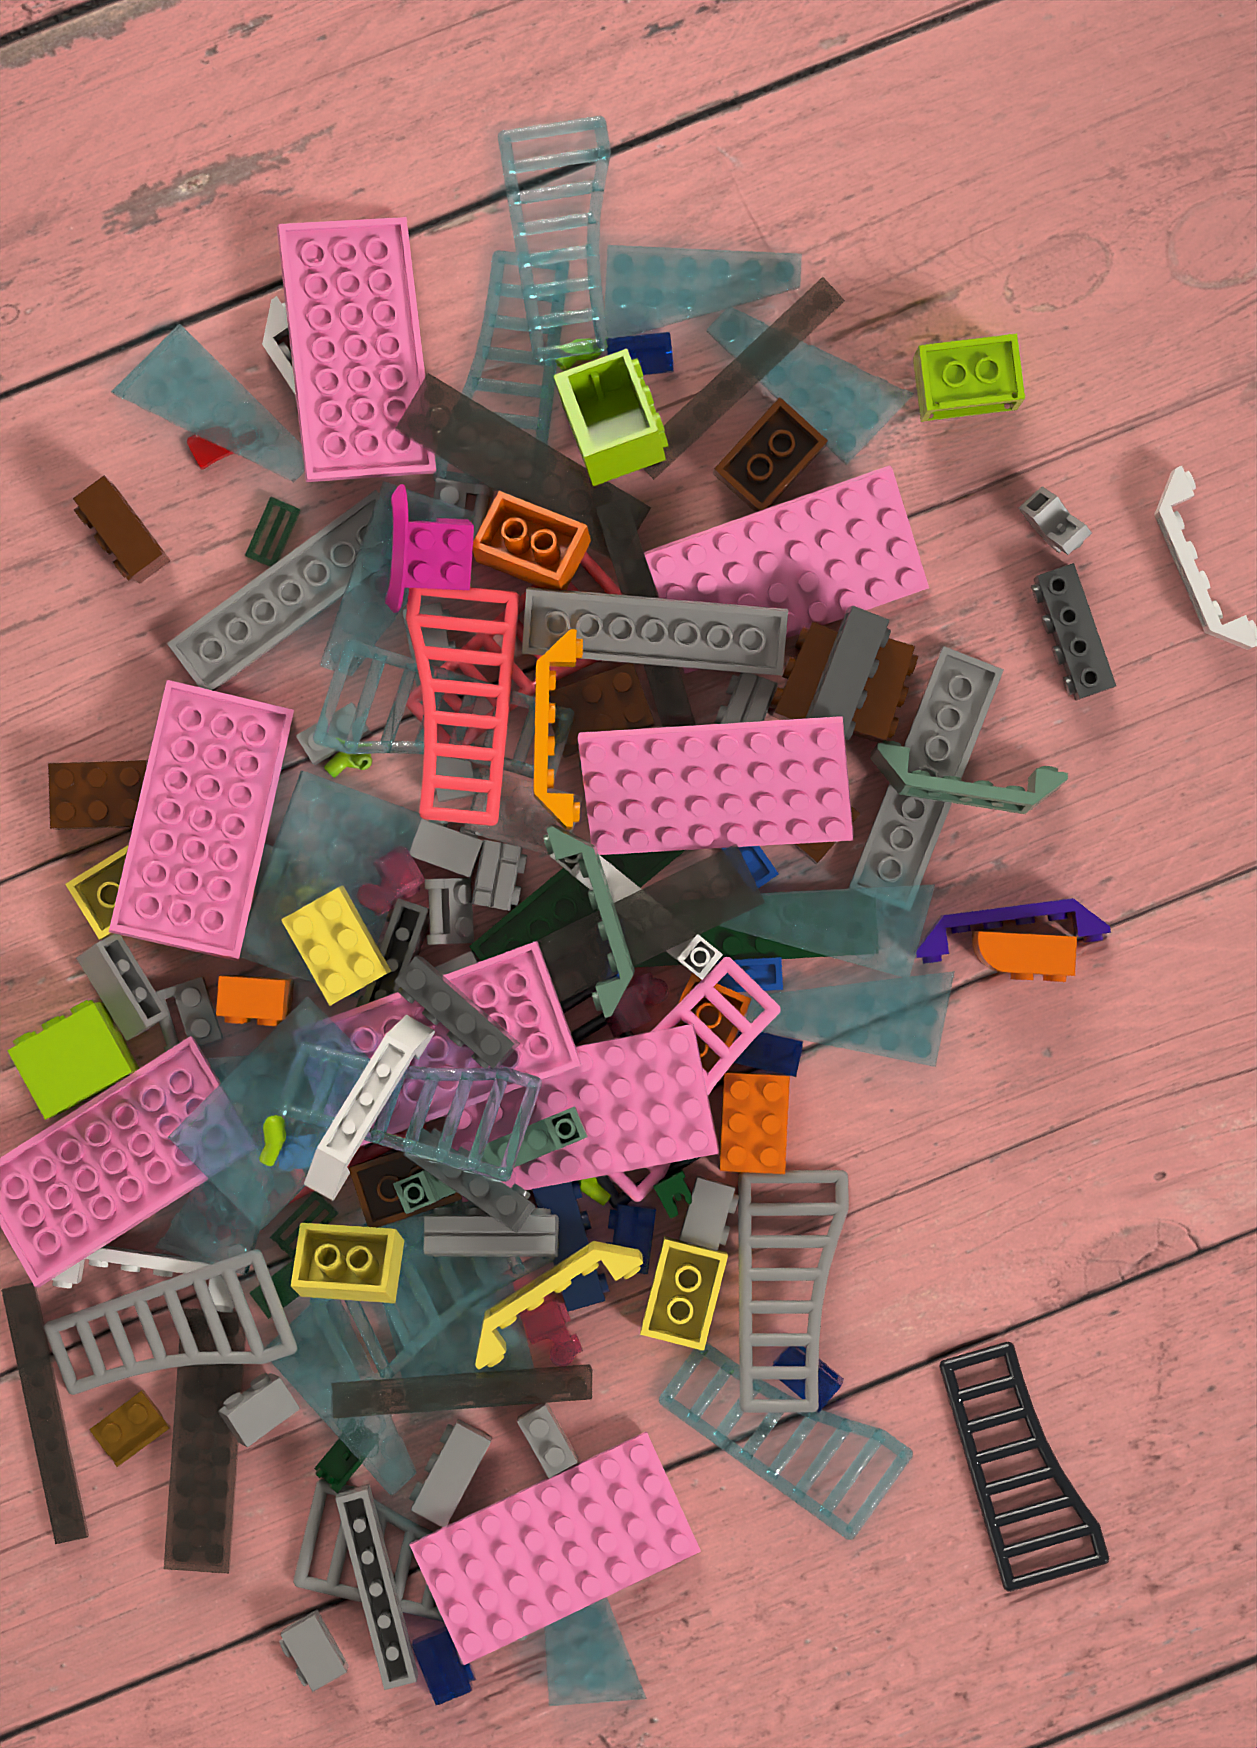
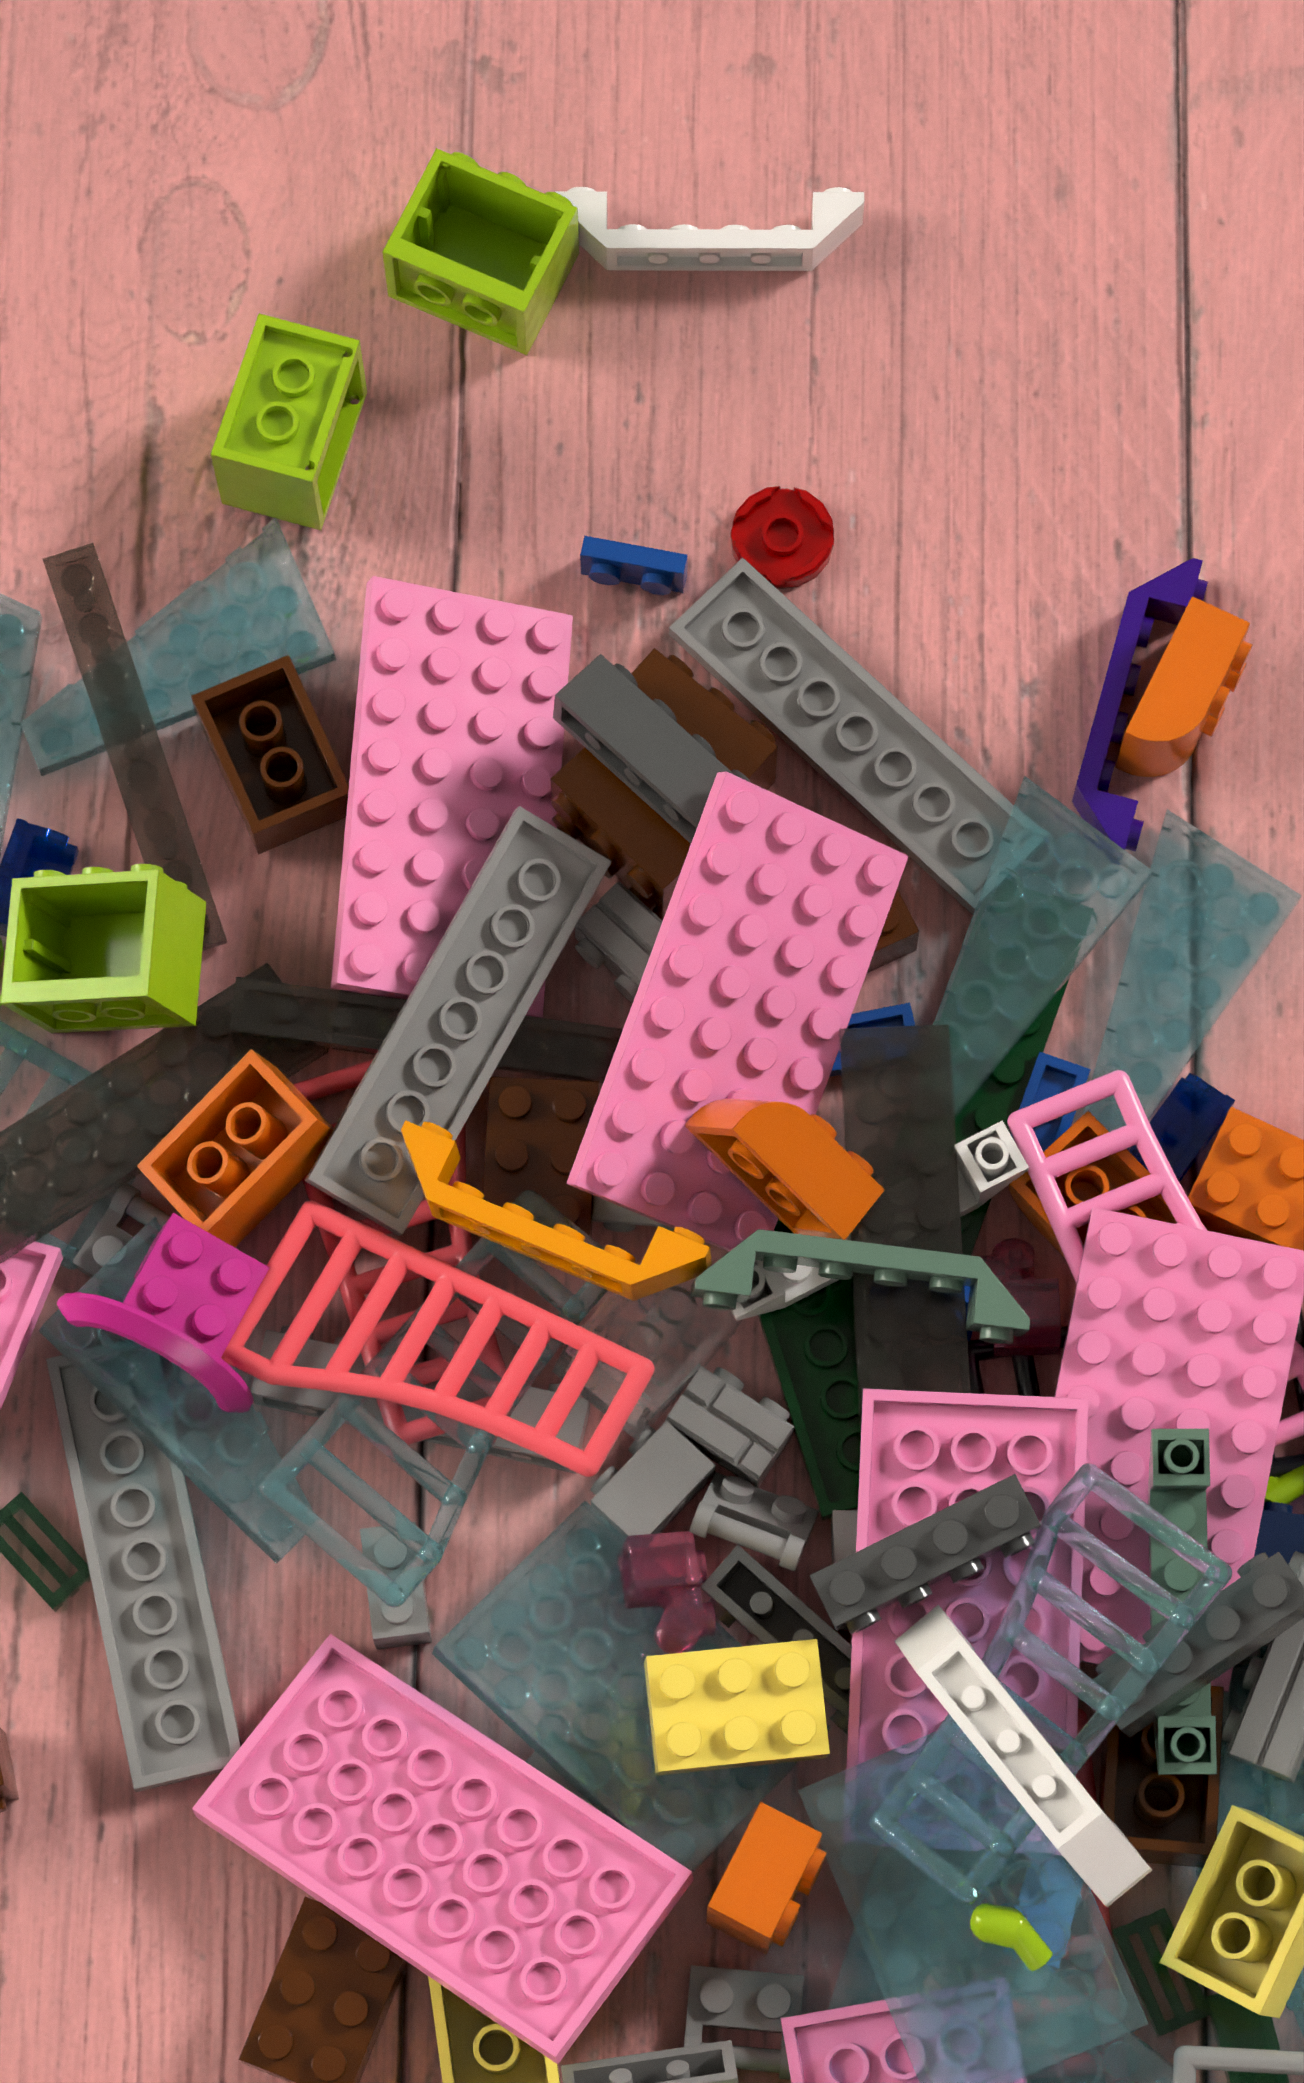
camera: 65 degrees left, 15 degrees down
lime arm [324,747,372,779] -> none
sand green slope [870,741,1068,814] -> none
light grey brick [1019,487,1092,555] -> none
dark grey brick [1031,563,1116,701] -> none
none -> lime container [382,148,579,355]
none -> blue plate [580,535,688,595]
none -> orange brick [684,1099,885,1240]
none -> red tile [730,486,834,589]

